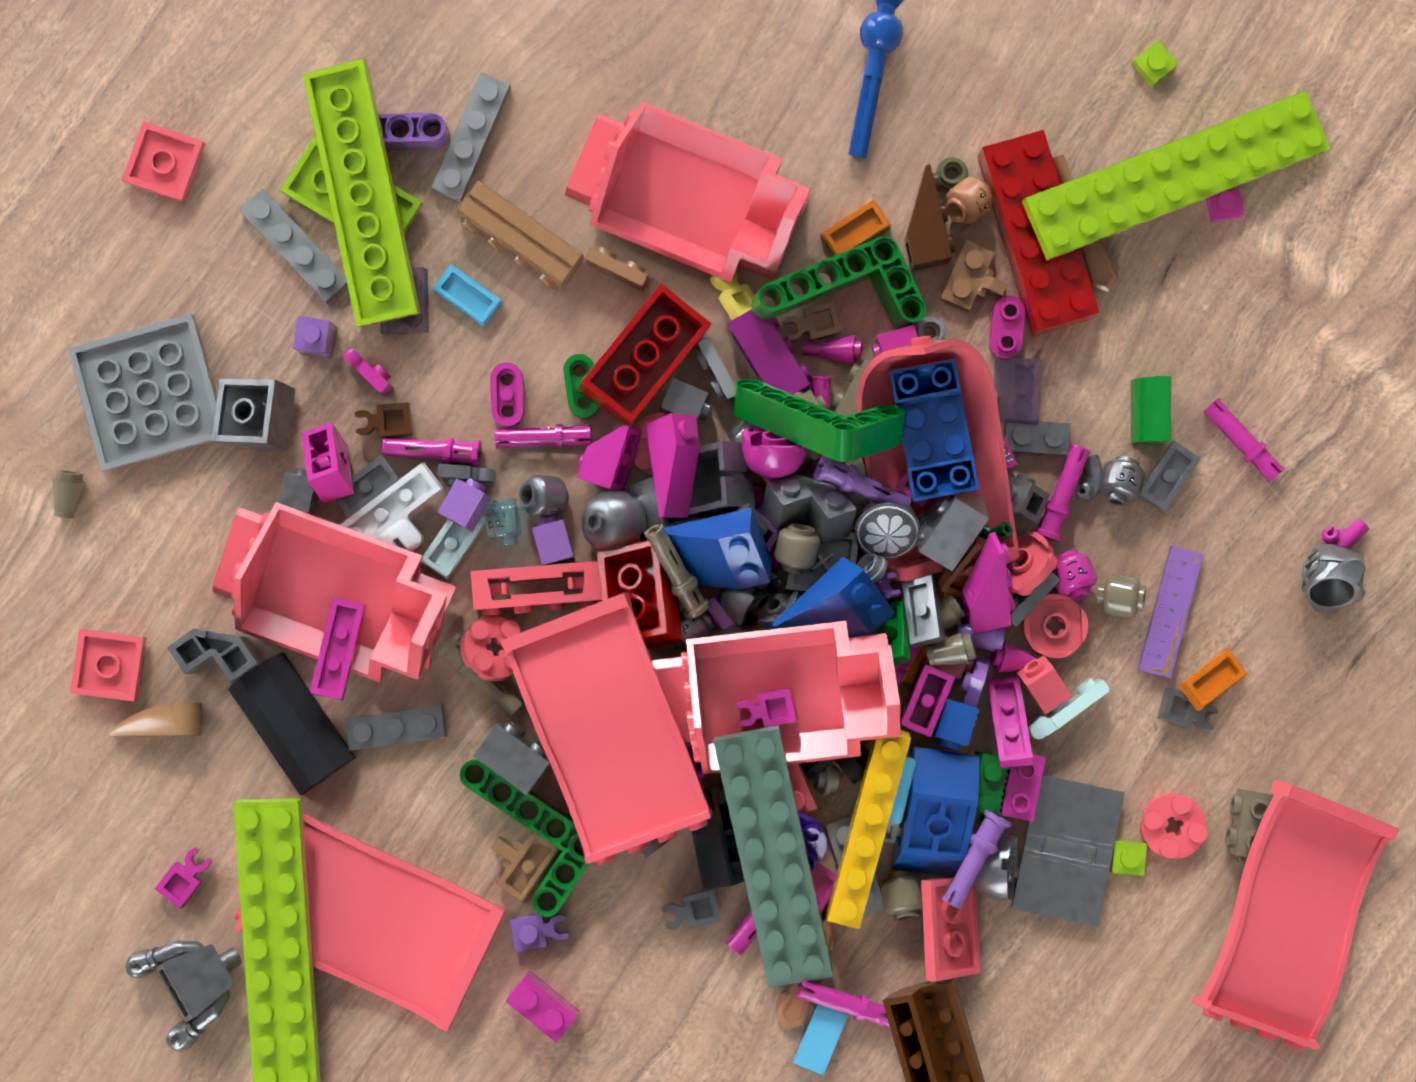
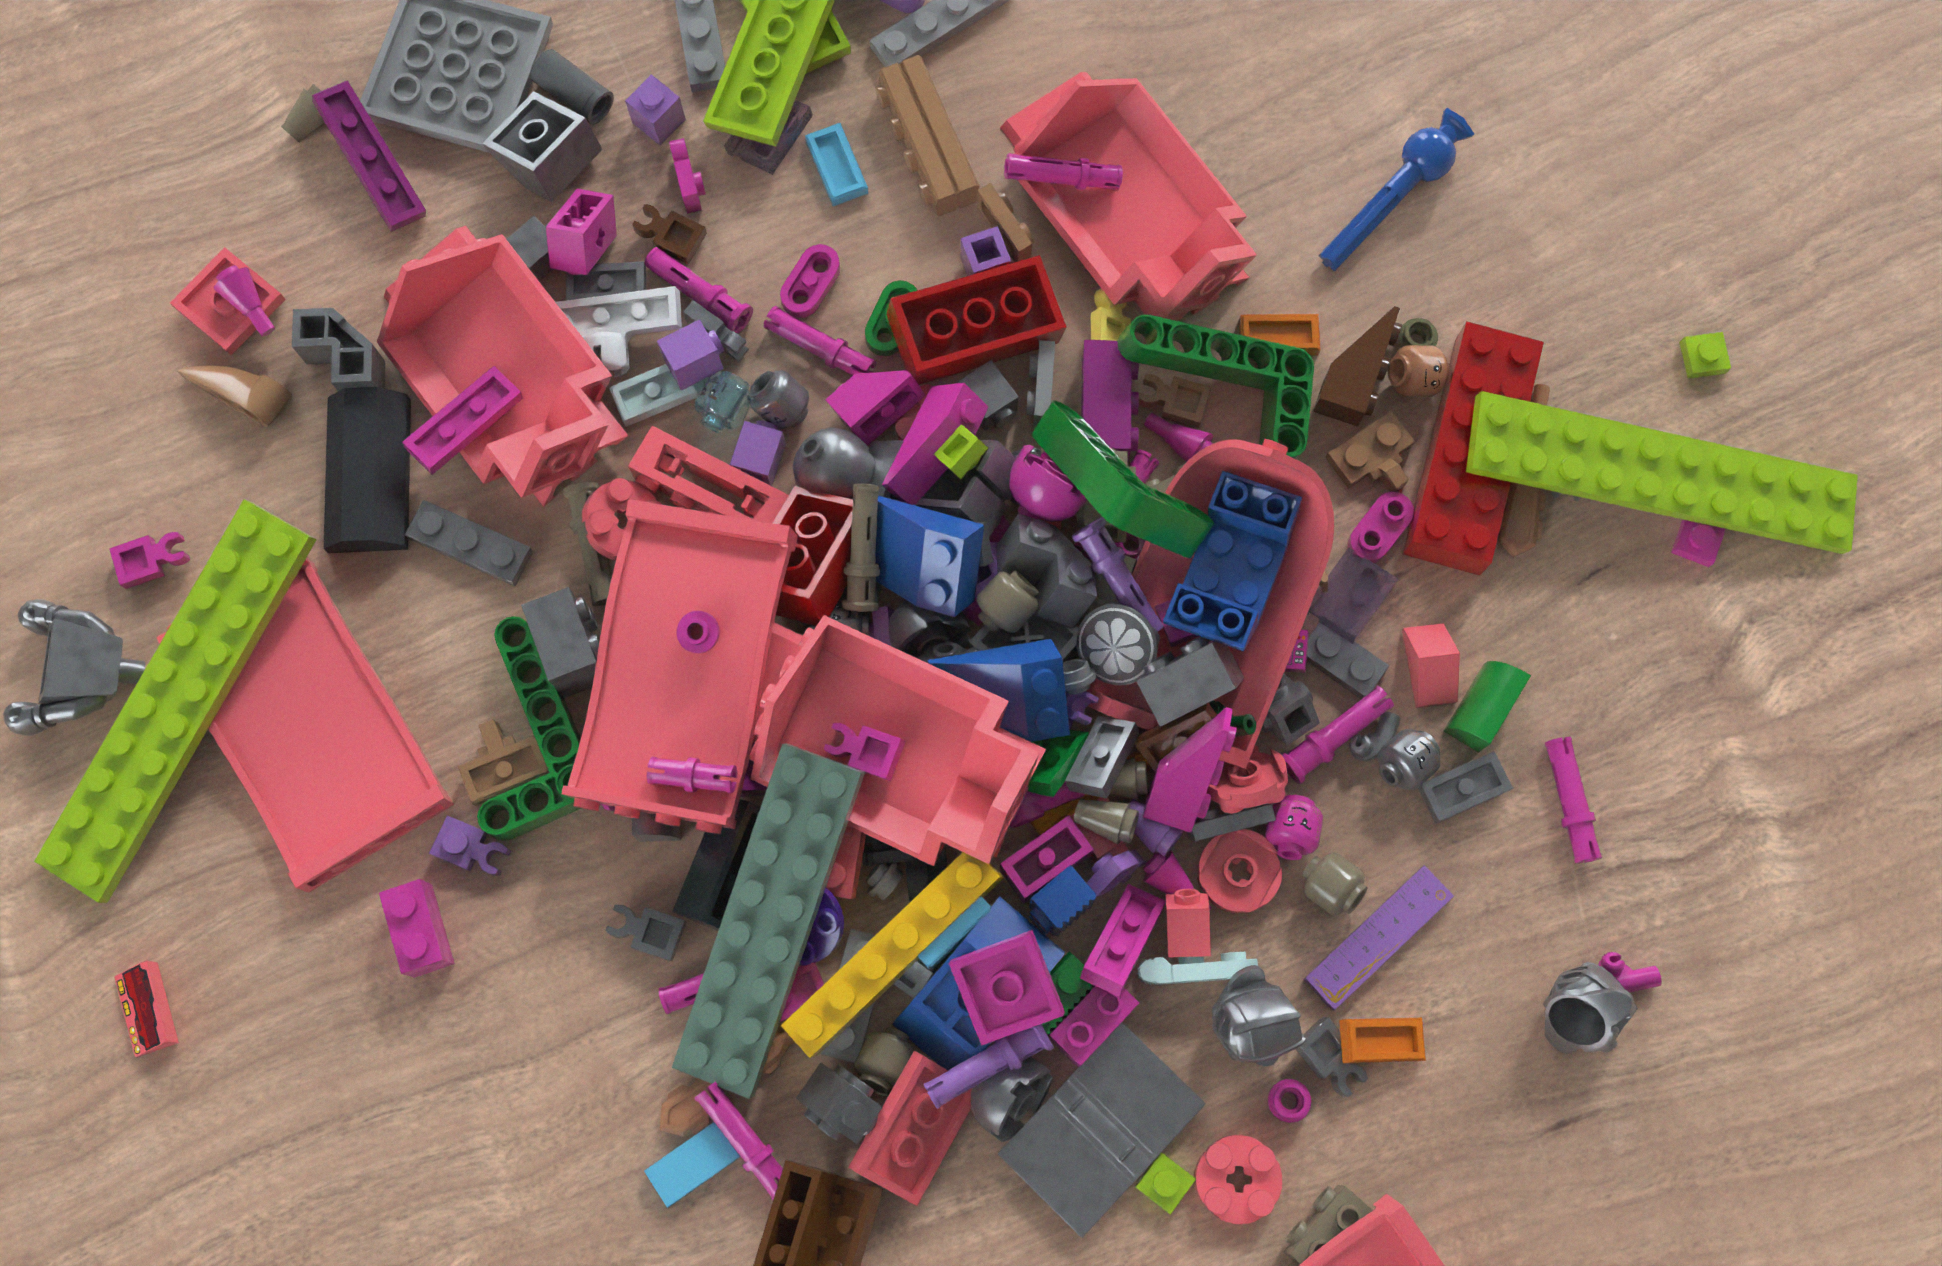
camera: 30 degrees right, 10 degrees down
none -> dark pink cone [214,265,275,337]
none -> magenta plate [312,80,426,232]
none -> dark grey pin [530,49,614,125]
none -> dark pink pin [647,757,738,793]
none -> dark pink plate [677,611,720,653]
none -> flat silver brick [796,1063,882,1144]
none -> lime plate [934,425,988,479]
none -> dark pink plate [949,930,1065,1045]
none -> medium lavender brick [961,226,1011,276]
none -> dark pink pin [1004,153,1123,191]
none -> flat silver piece [1212,965,1306,1066]
none -> dark pink plate [1268,1079,1311,1123]
none -> coral slope [1402,623,1460,708]

